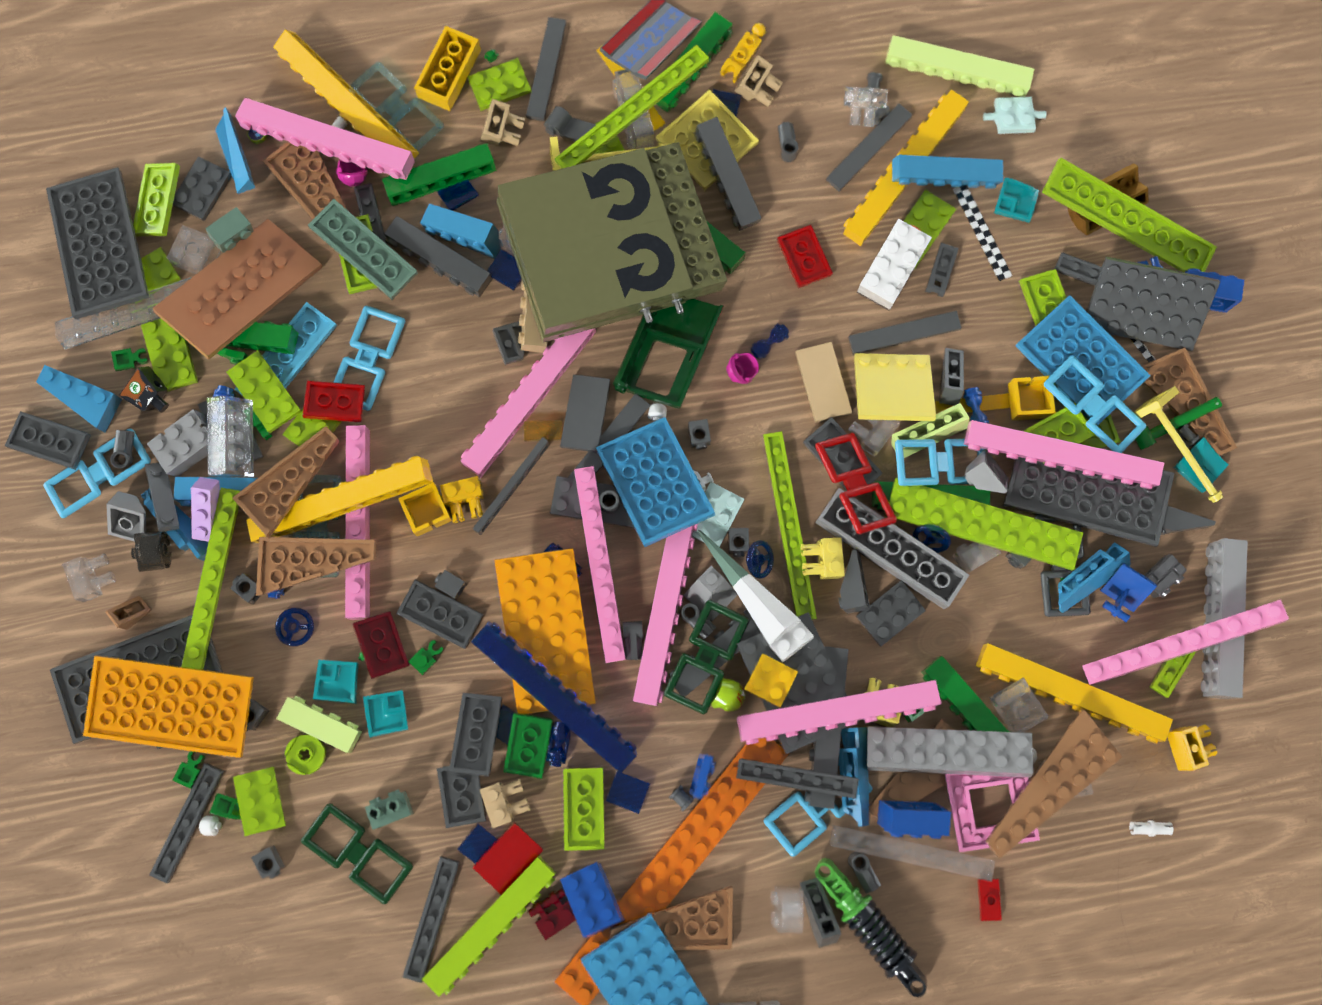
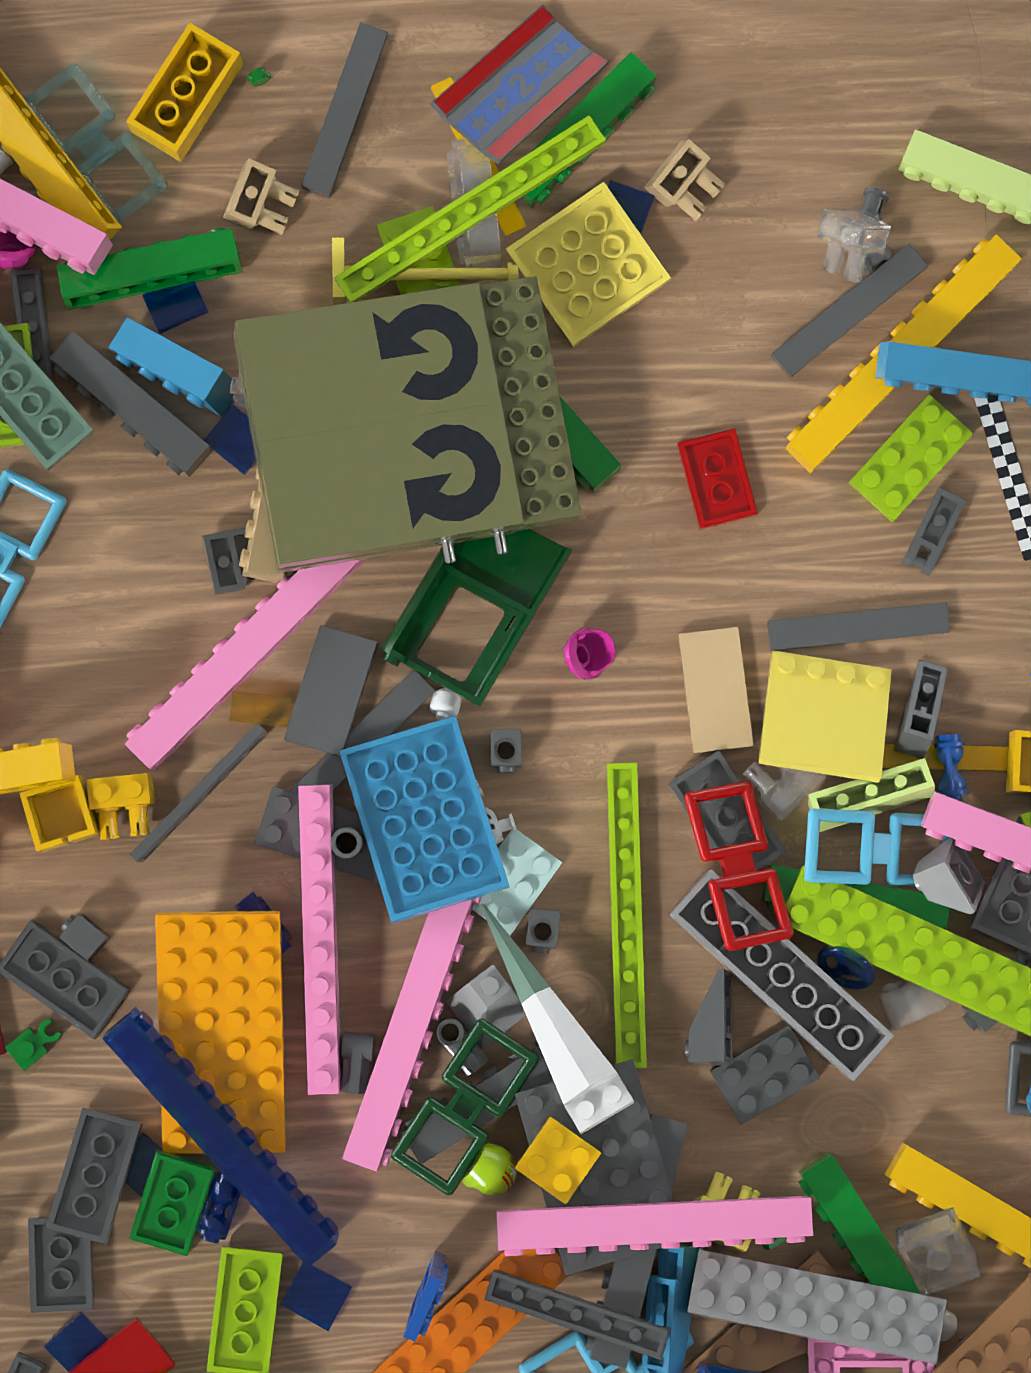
camera: 10 degrees right, 5 degrees up
lime plate [467,58,531,111] -> none
tan brick [480,779,531,828] -> none
dark grey door [544,106,596,141] -> none
dark grey bush [668,785,695,812] -> none
dark grey brick [694,117,762,231] -> none
yellow plate [720,23,766,83] -> none
clear blue piece [746,540,774,579] -> none
clear blue piece [750,323,789,360] -> none
dark grey piece [777,122,798,162] -> none
light yellow brick [800,538,845,580] -> none
white piece [857,219,932,311] -> none

